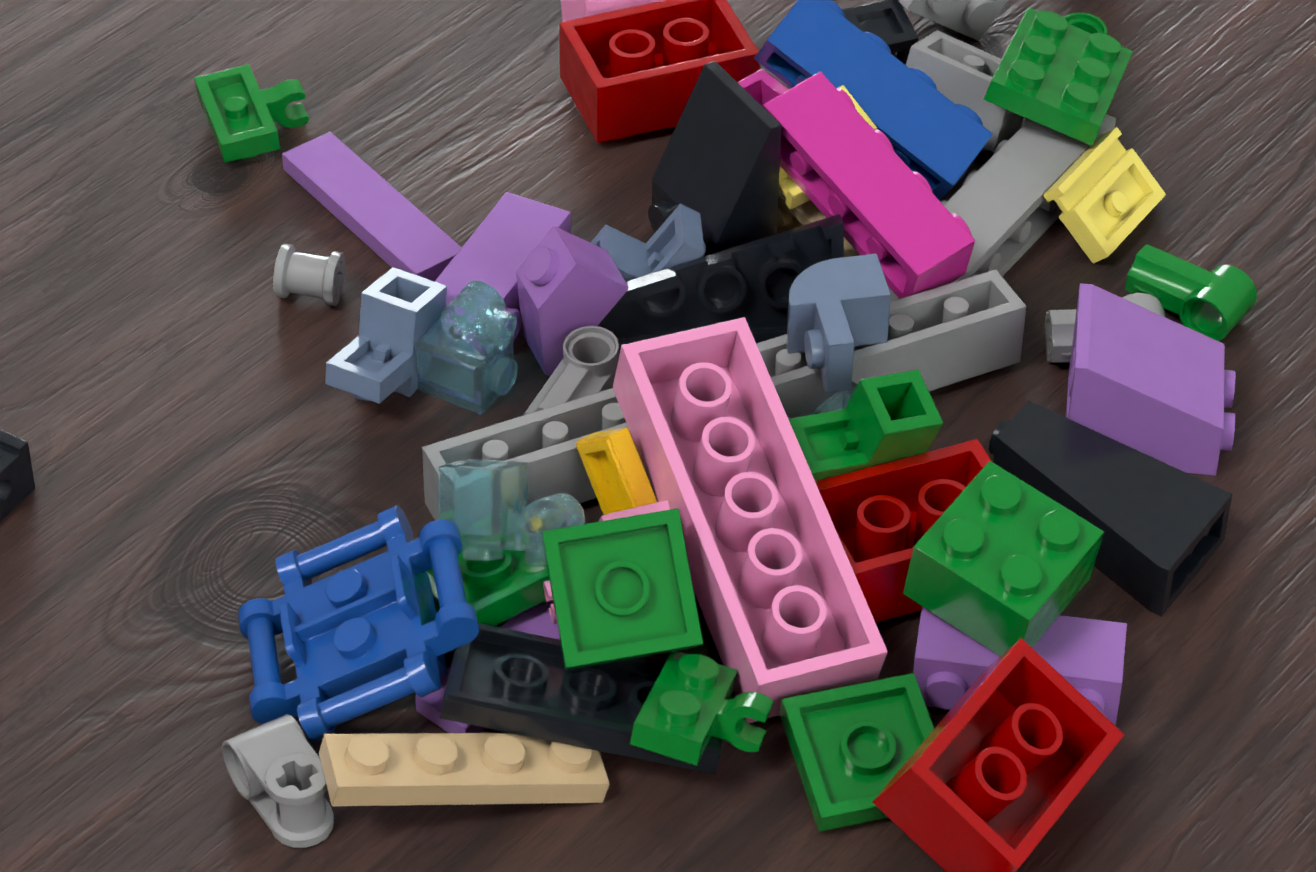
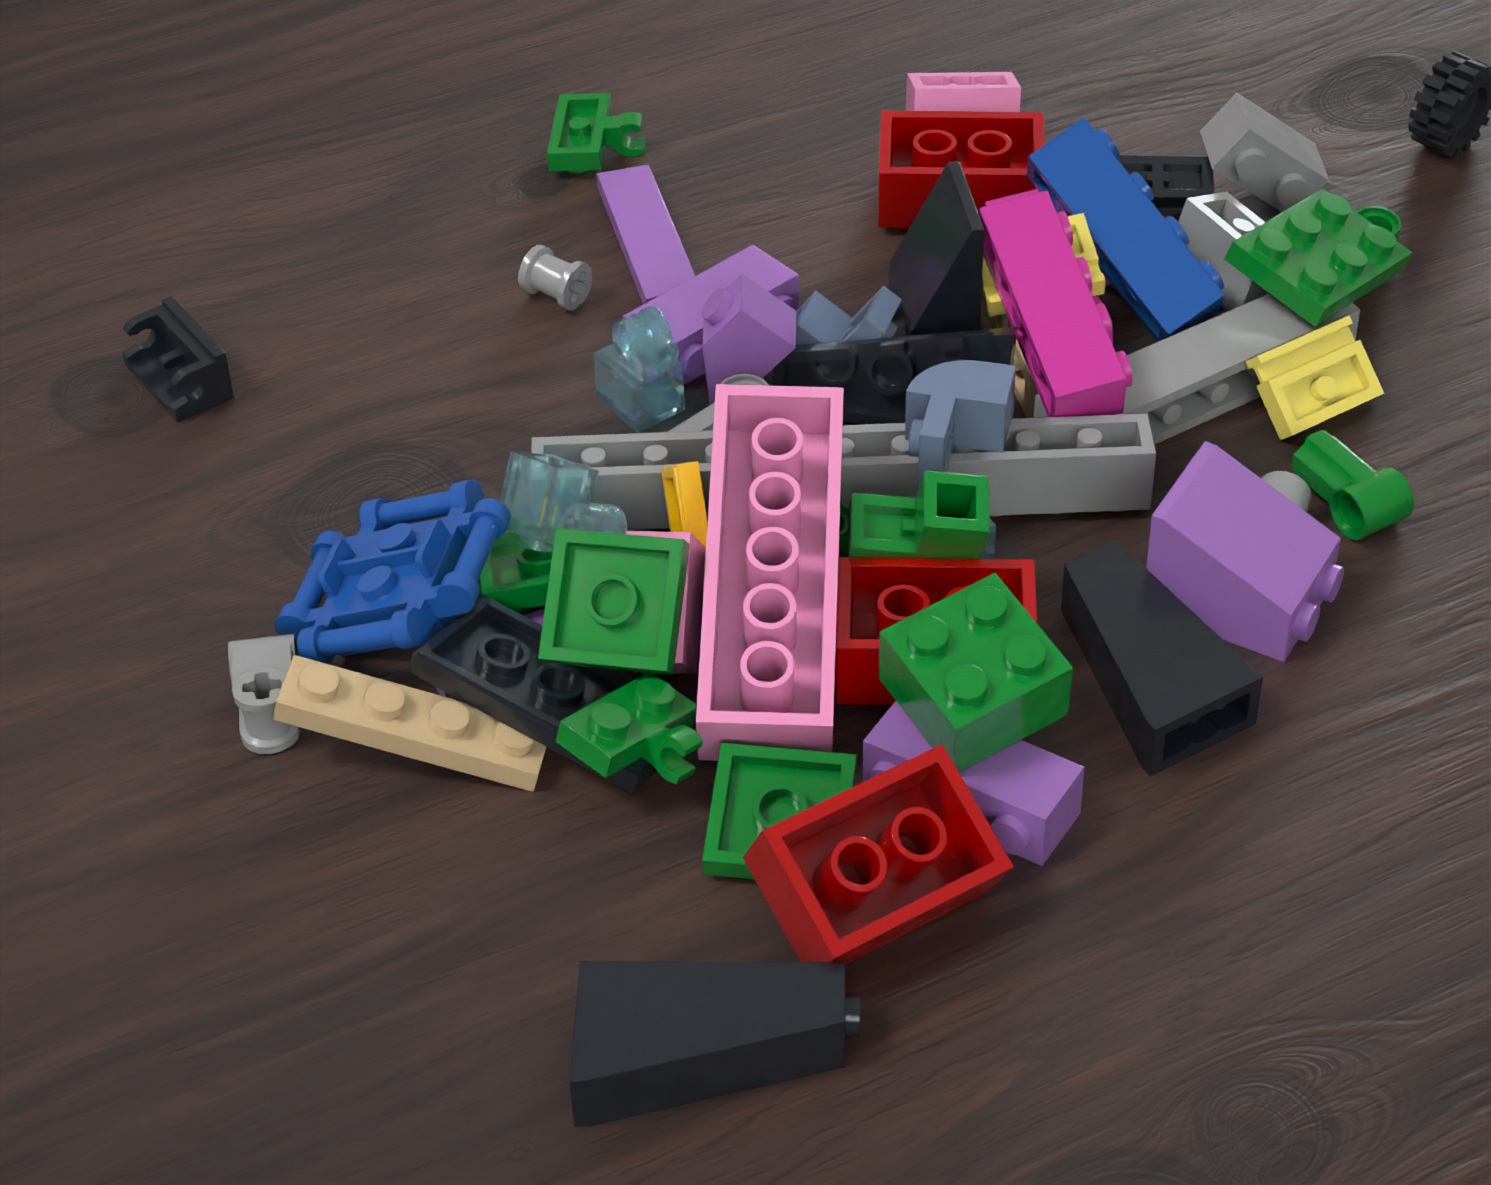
camera: 25 degrees right, 0 degrees up
sand blue brick [325,267,447,404] -> none

